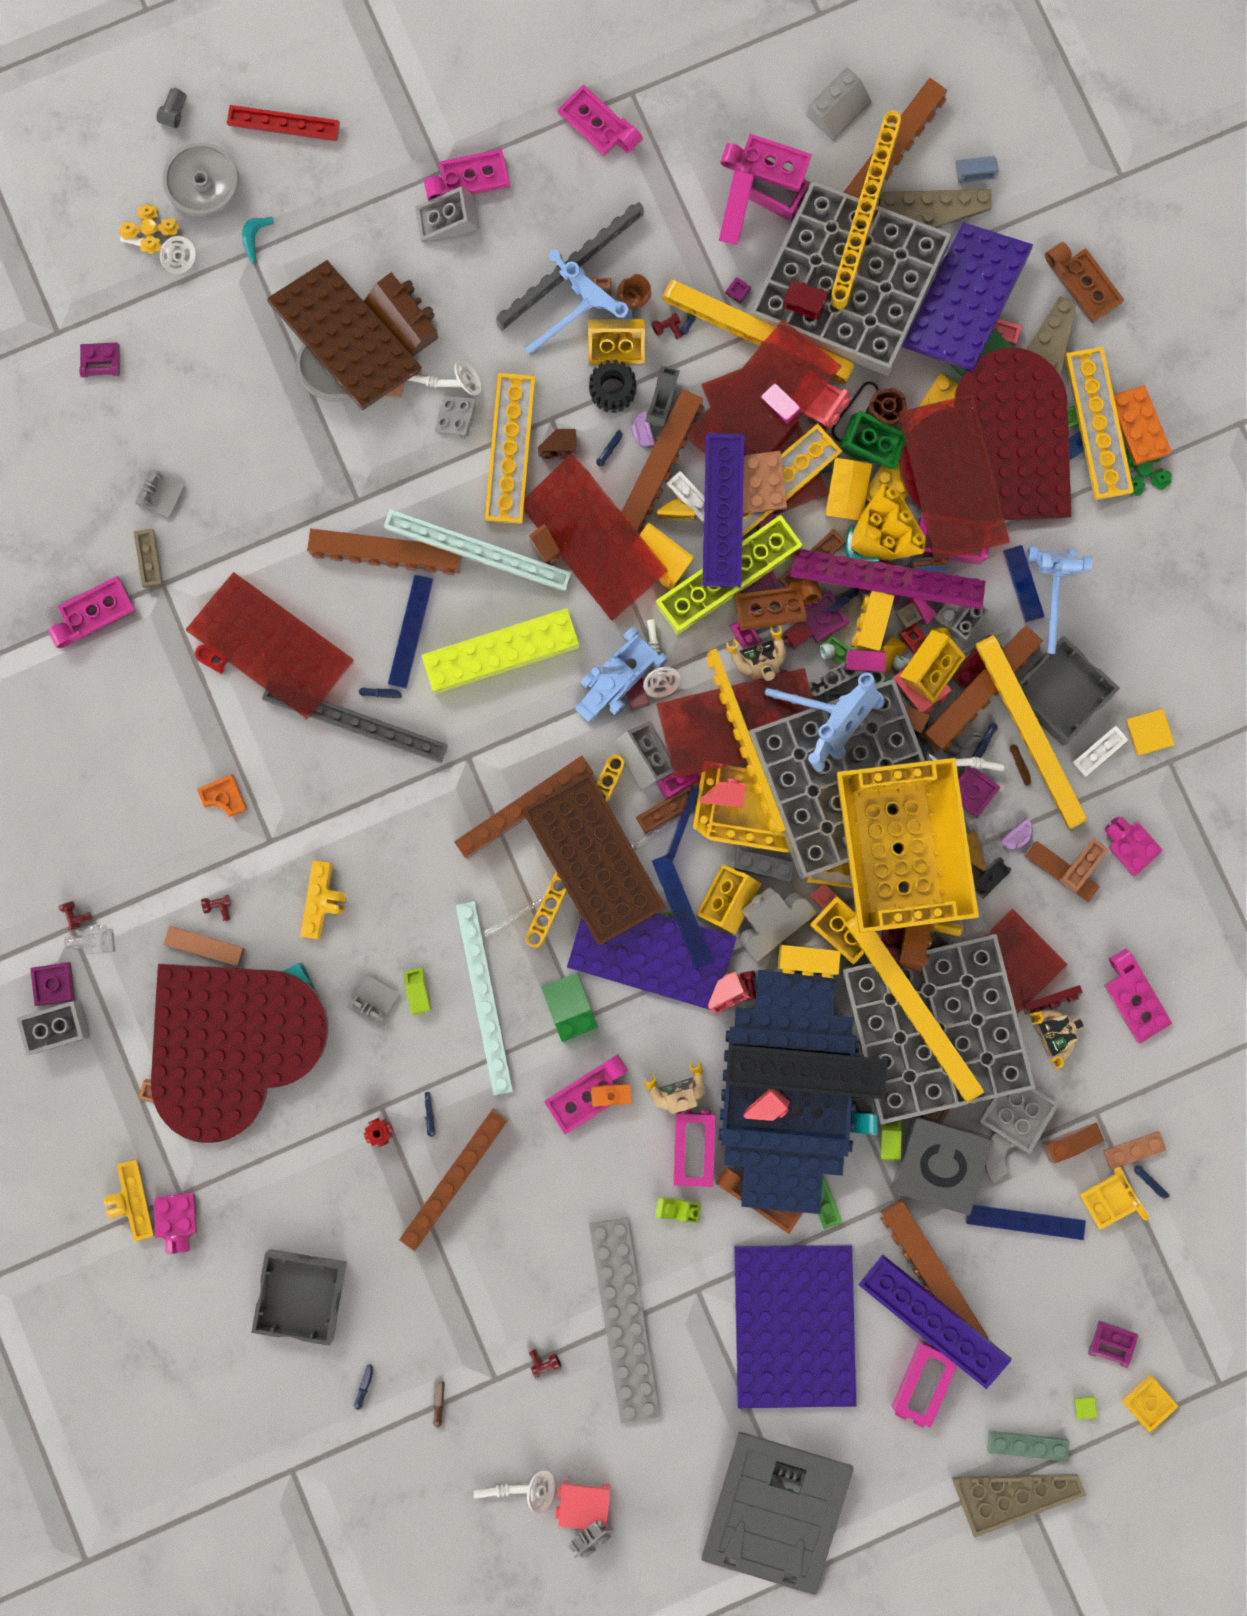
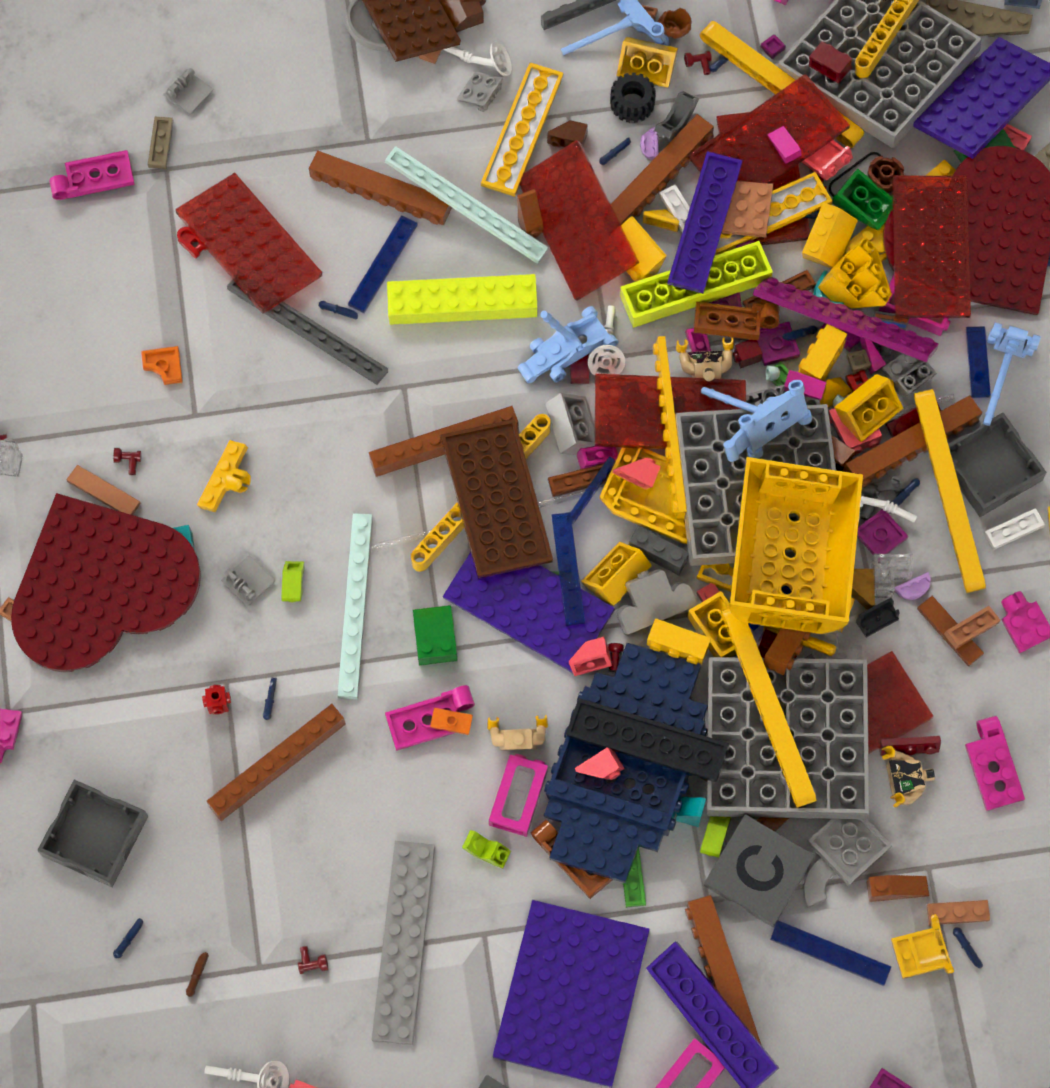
camera: 15 degrees right, 15 degrees down
reddish brown piece [1010,744,1031,786] -> none

